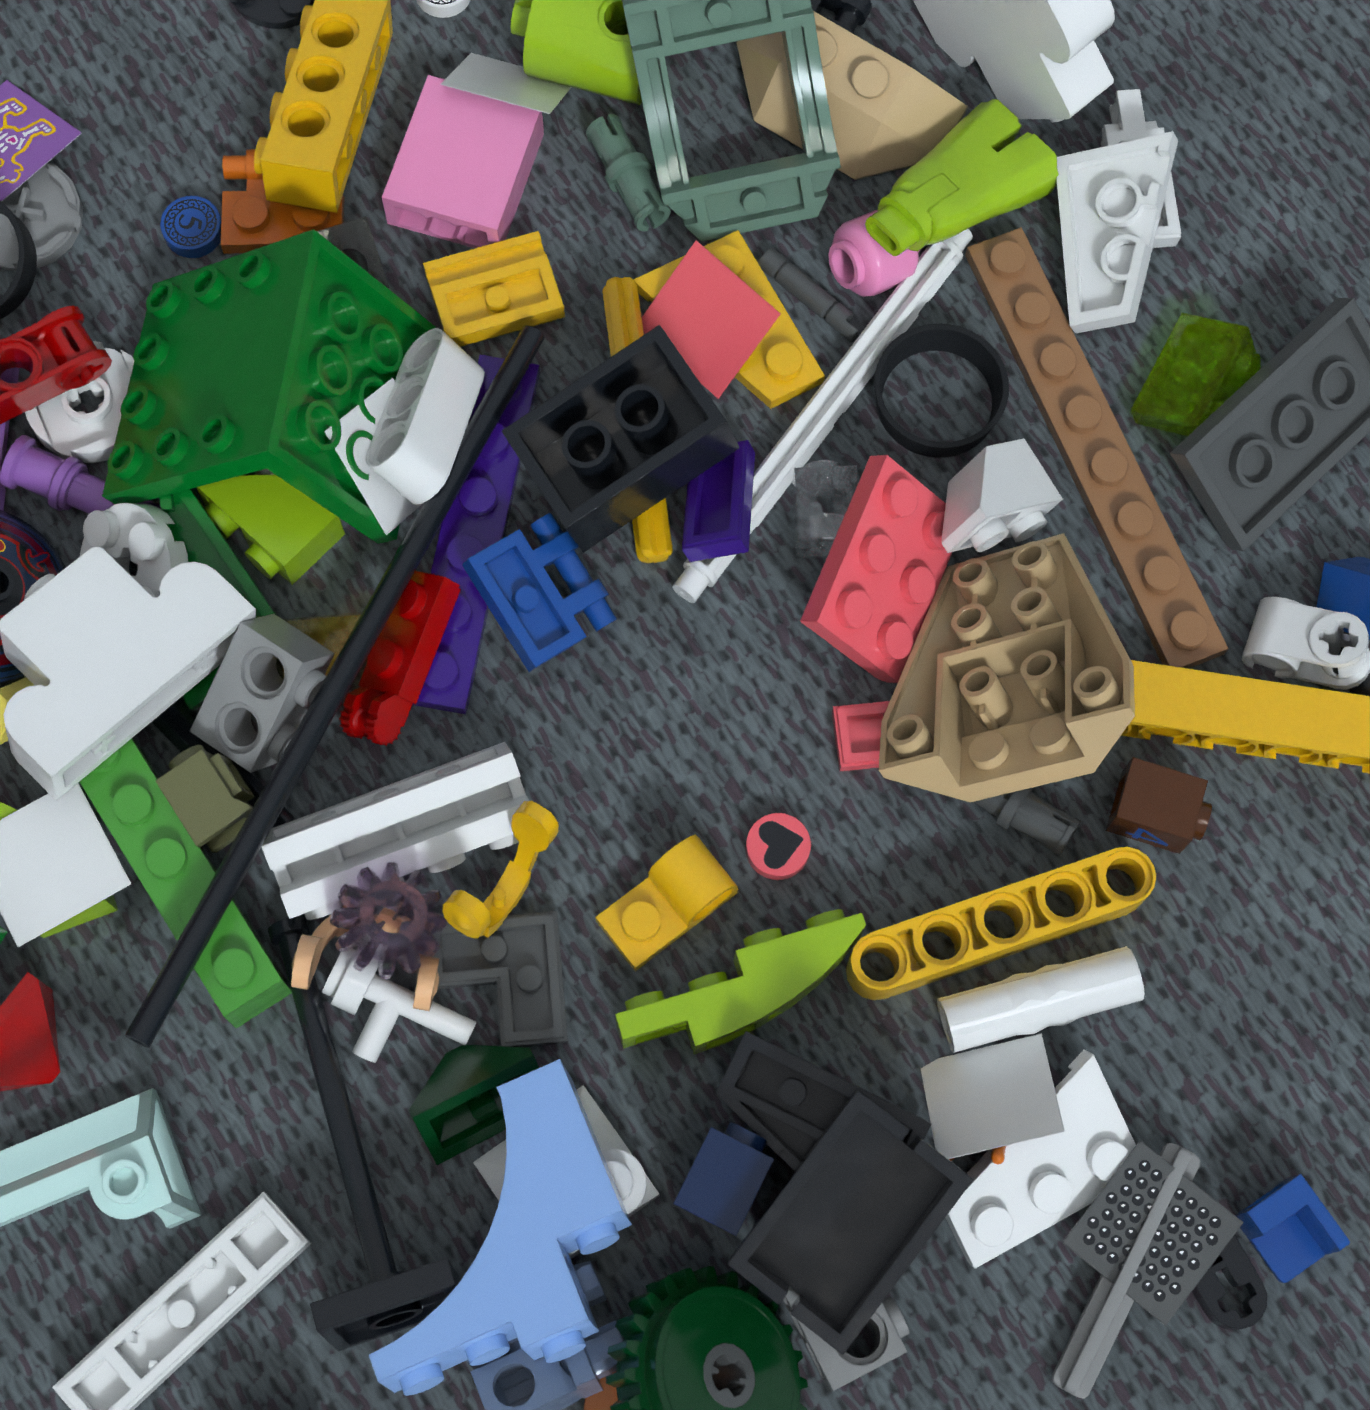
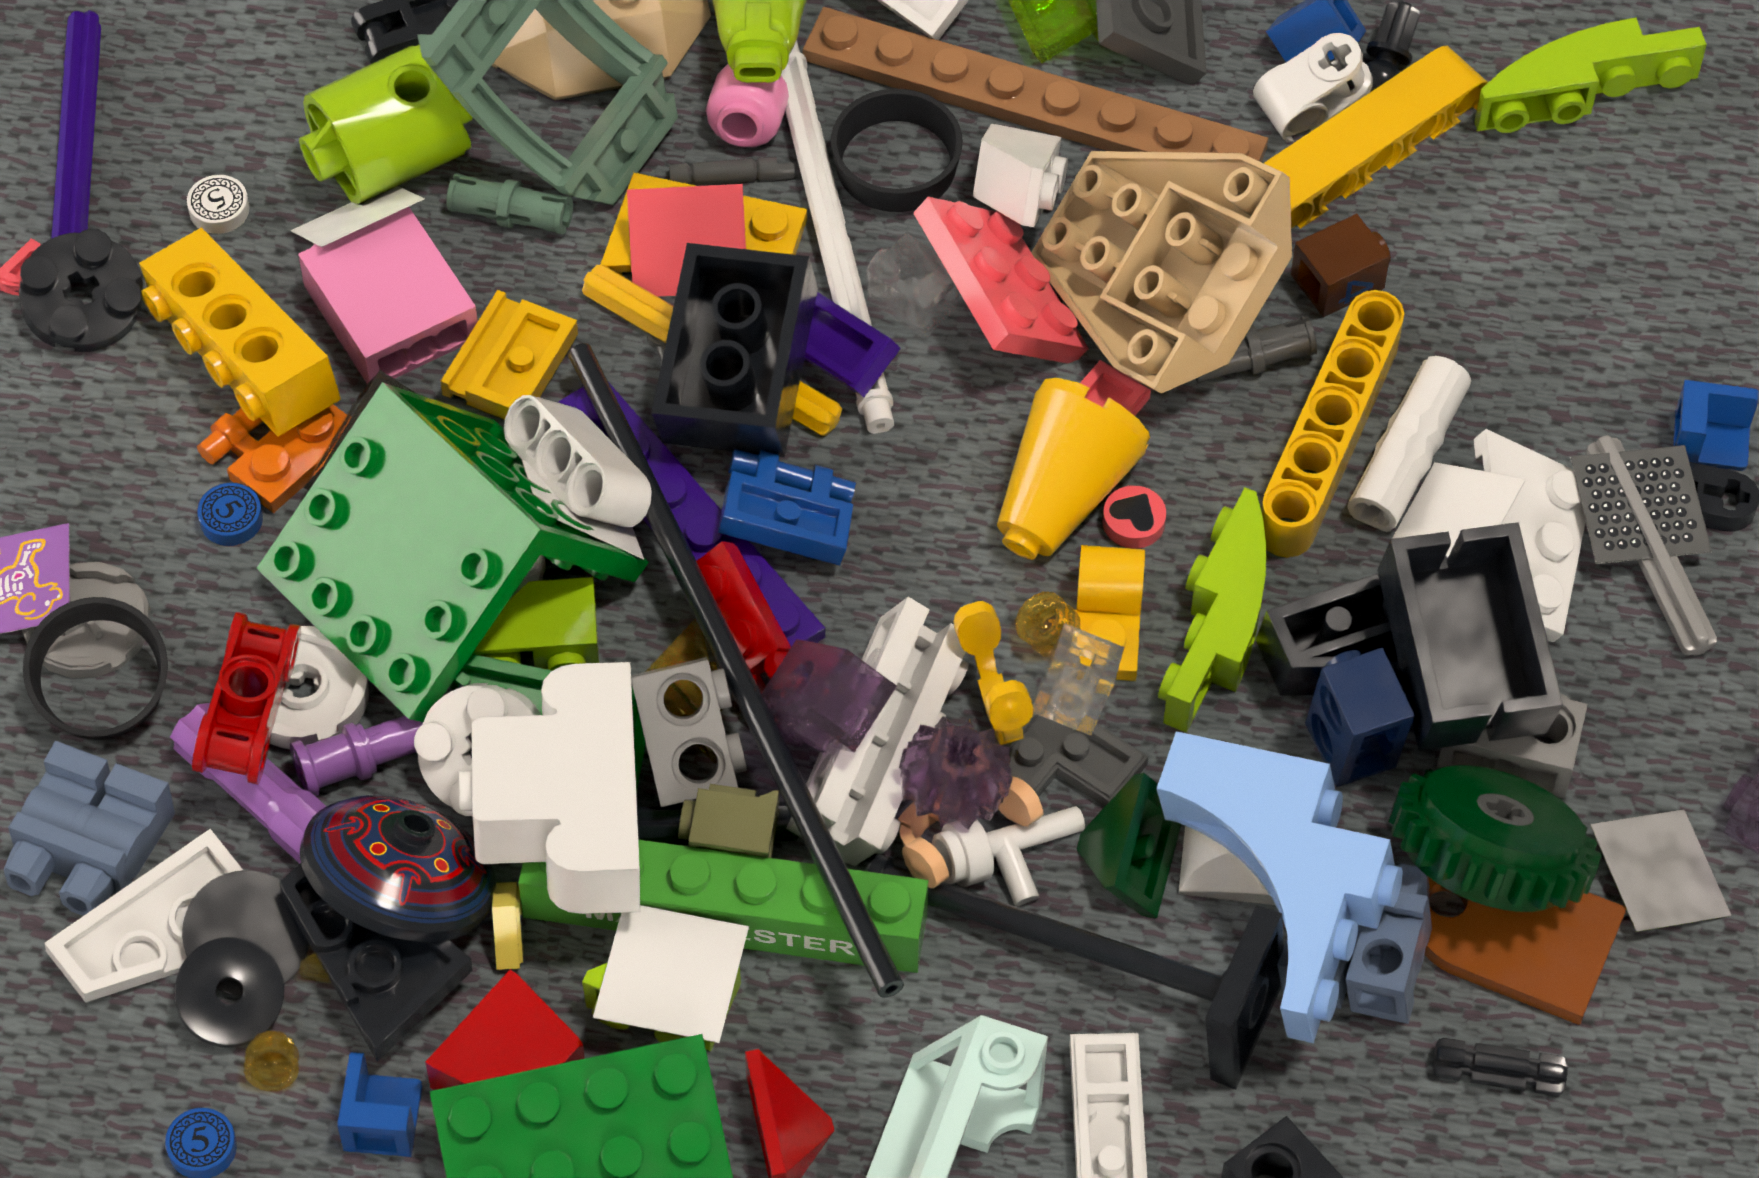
camera: 45 degrees left, 15 degrees down
none -> clear purple brick [761,639,897,754]
none -> yellow cone [997,378,1150,560]
none -> clear yellow bush [1015,592,1081,657]
none -> clear brick [1033,623,1124,736]

